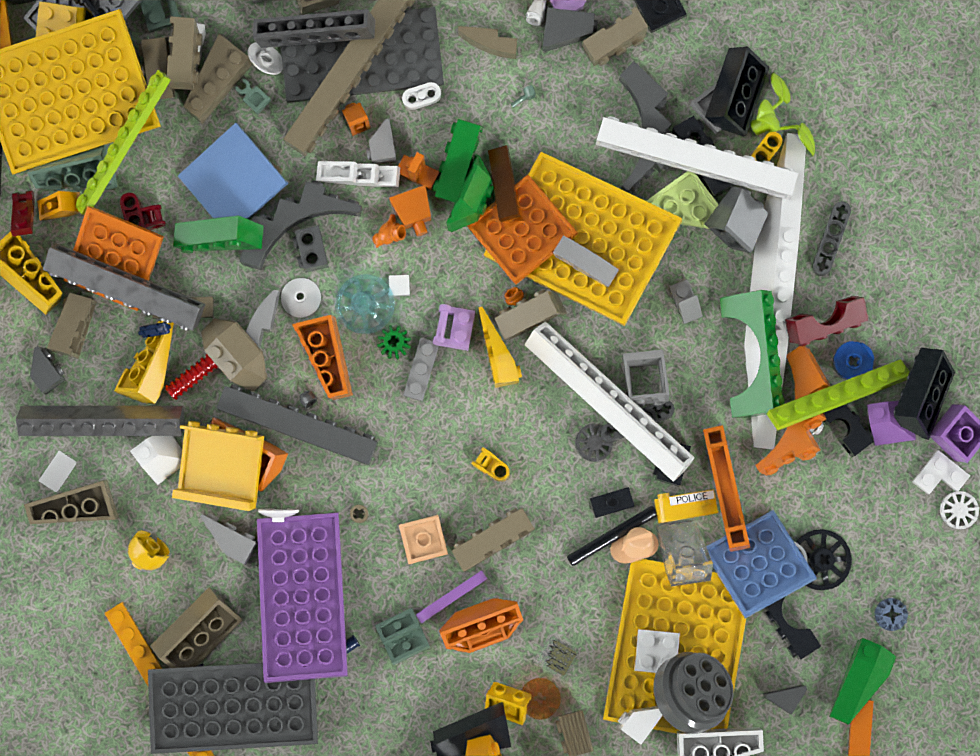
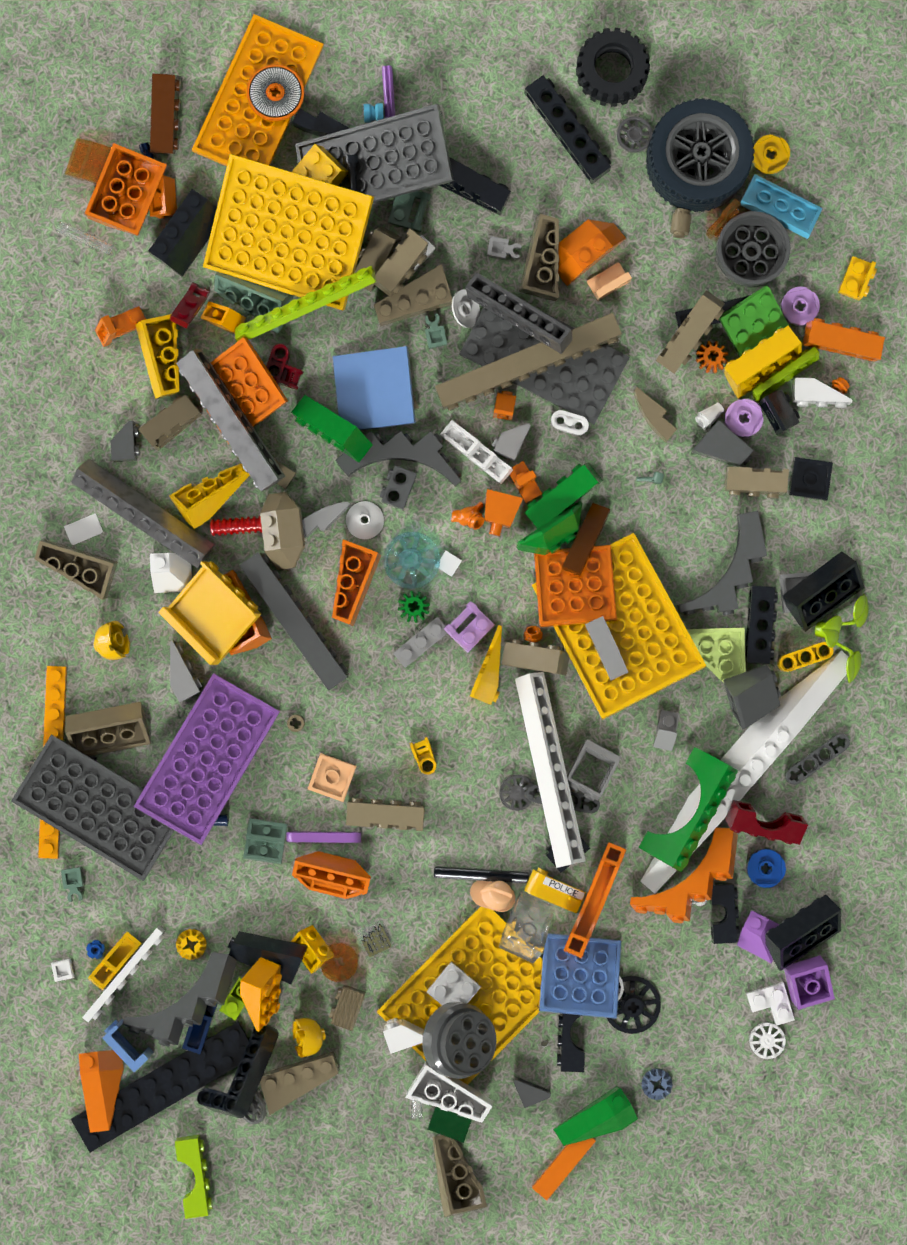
camera: 35 degrees right, 5 degrees up
dark blue axle [138,322,171,338] -> none
white dish [258,508,299,522] -> none
dark grey hinge [300,391,318,409] -> none
black plate [590,487,635,518] -> none
white brick [596,116,798,200] -> none
lime plate [767,359,910,431] -> none

